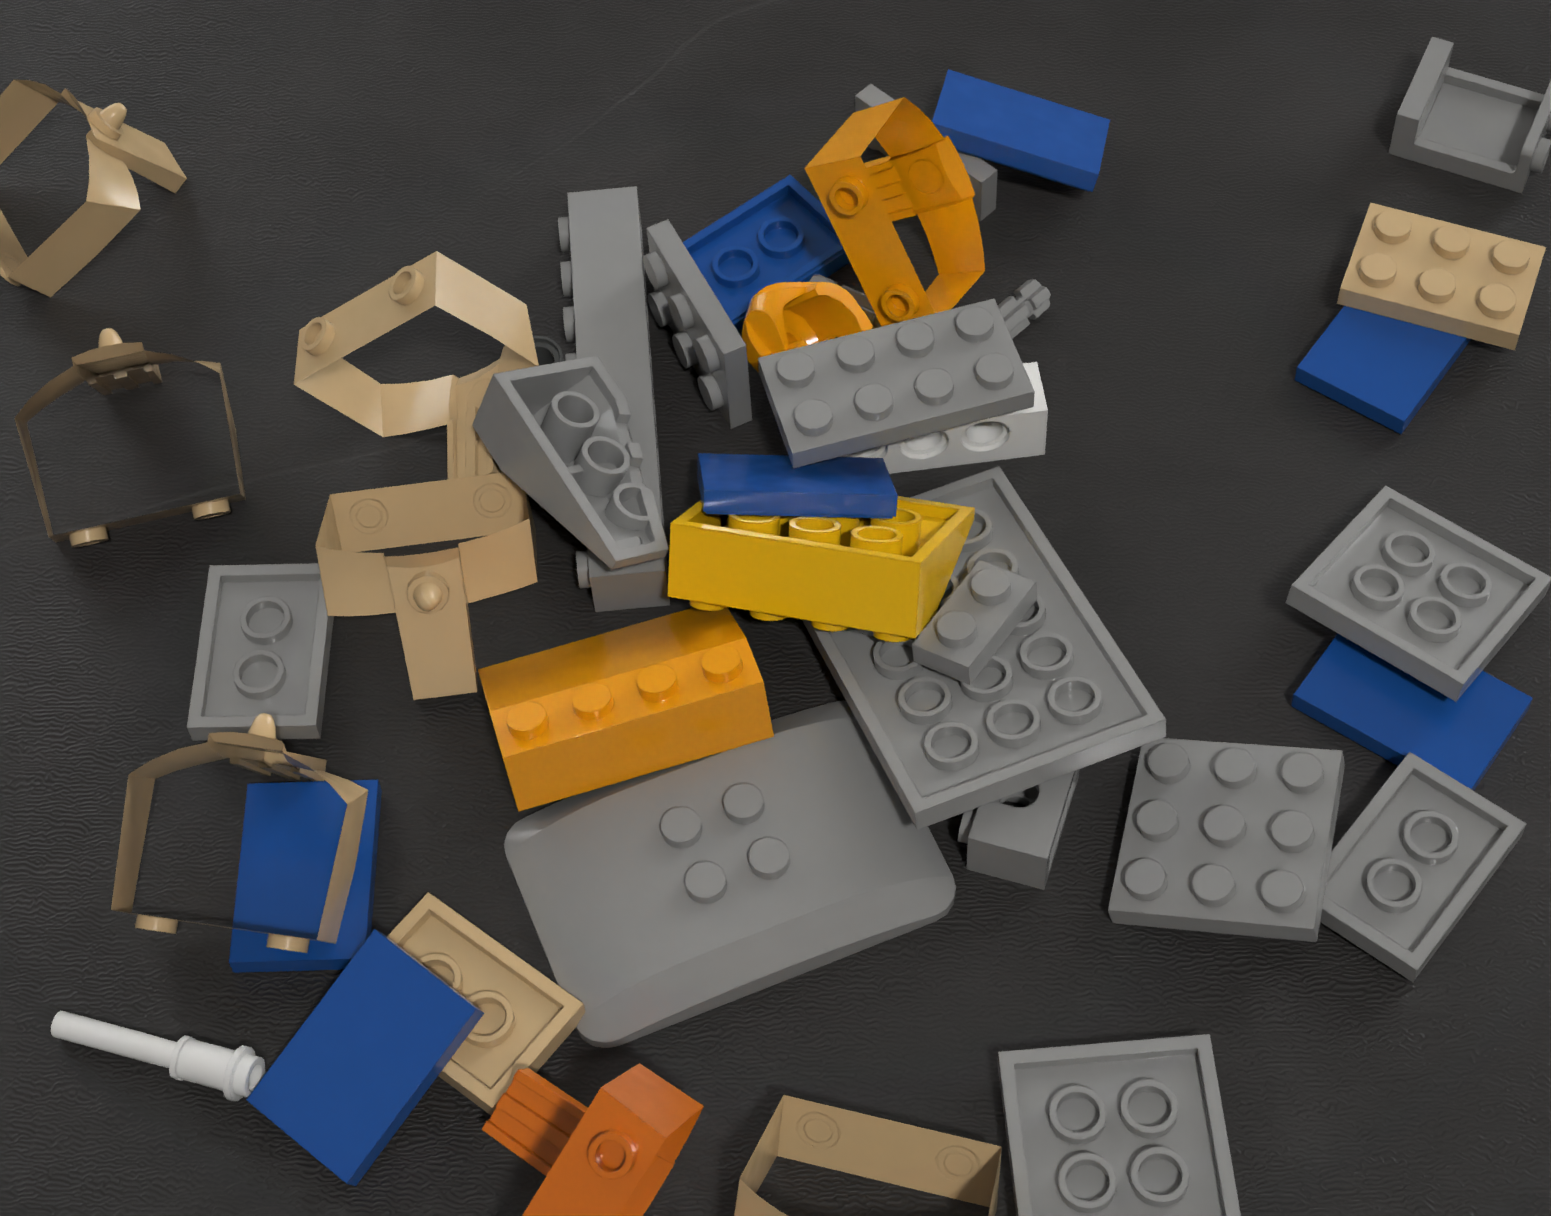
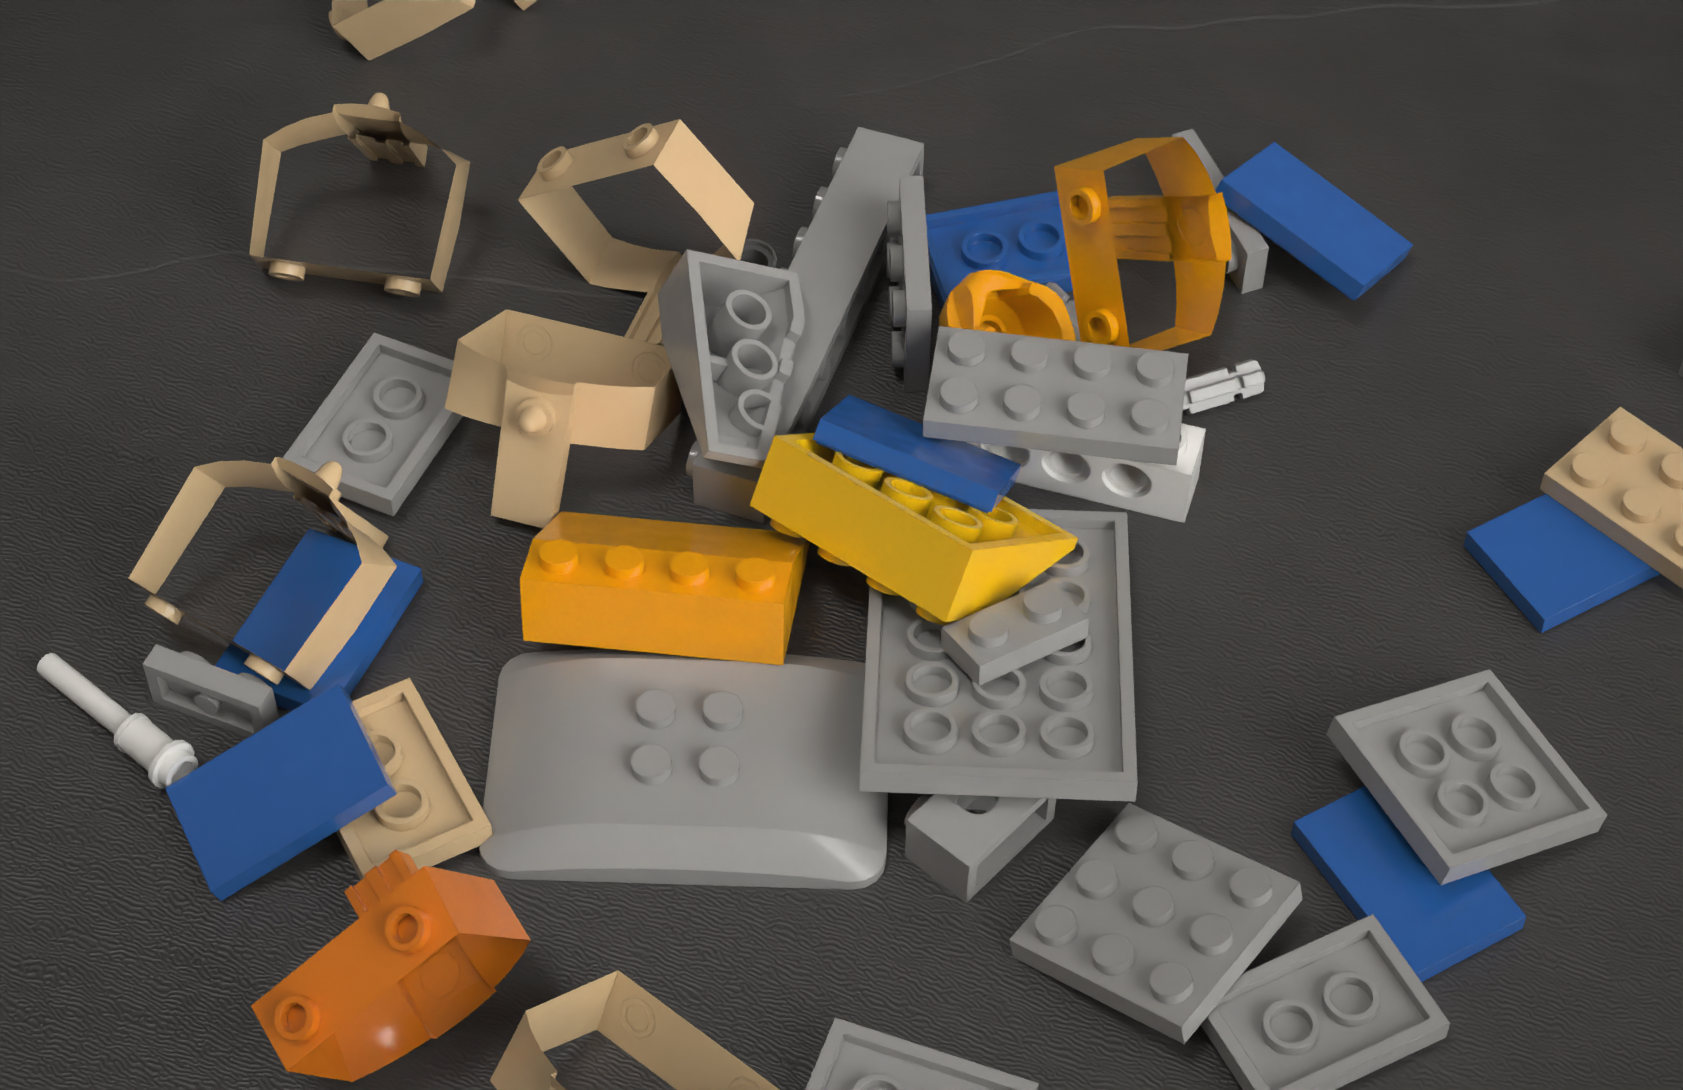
camera: 20 degrees right, 5 degrees down
none -> light grey plate [142,644,279,737]

